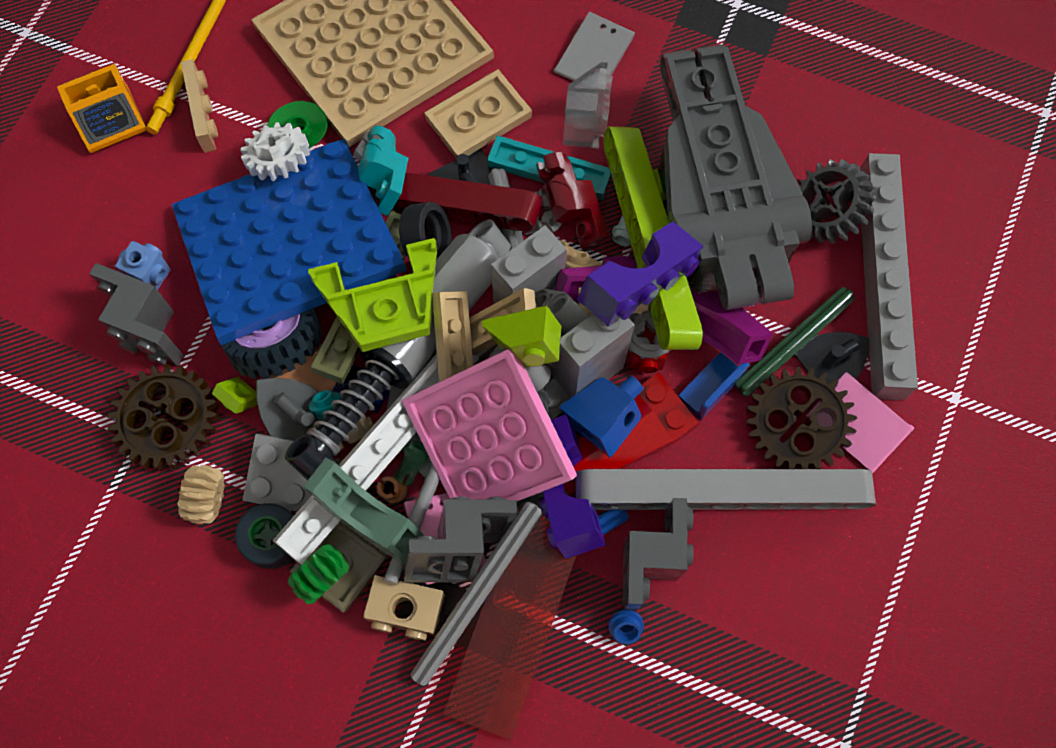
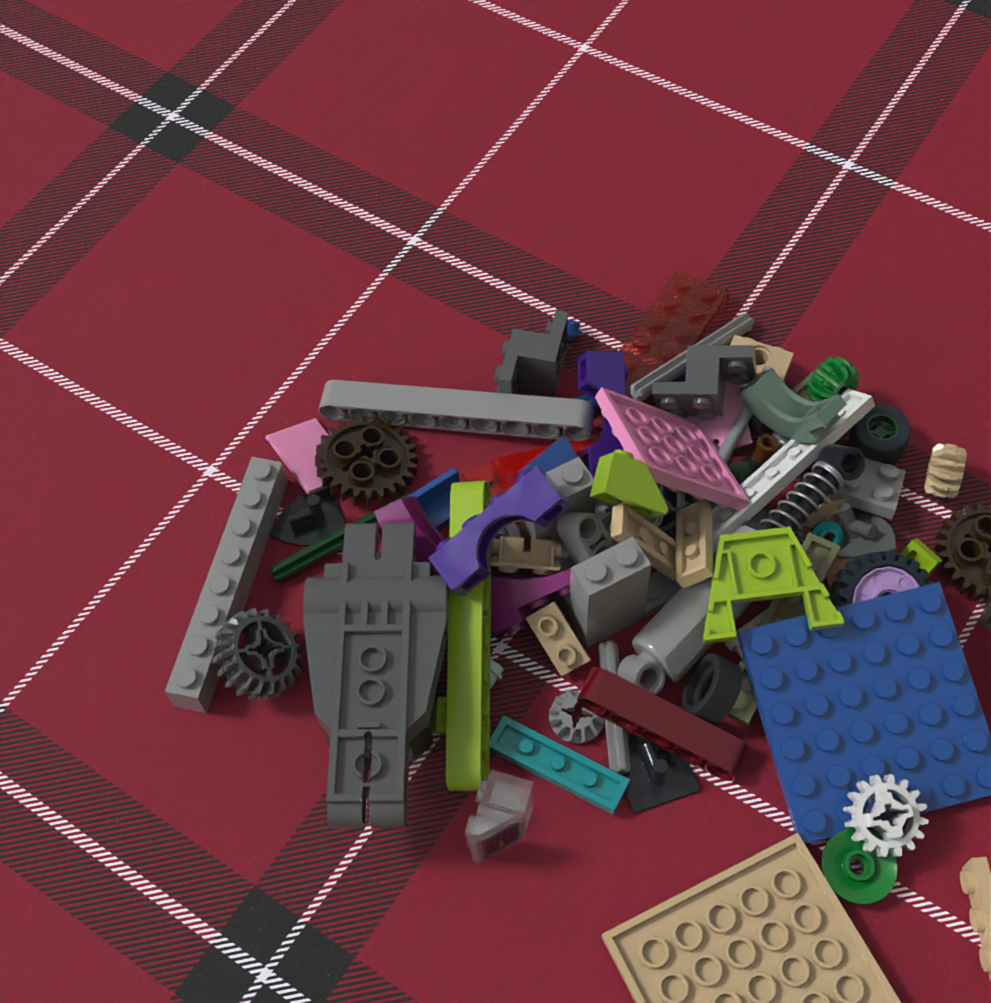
camera: 165 degrees left, 10 degrees down
teal plate [353,126,408,216] -> none
tan plate [425,69,532,159] -> none
dark red plate [536,152,609,250] -> none
light grey container [554,12,635,94] -> none

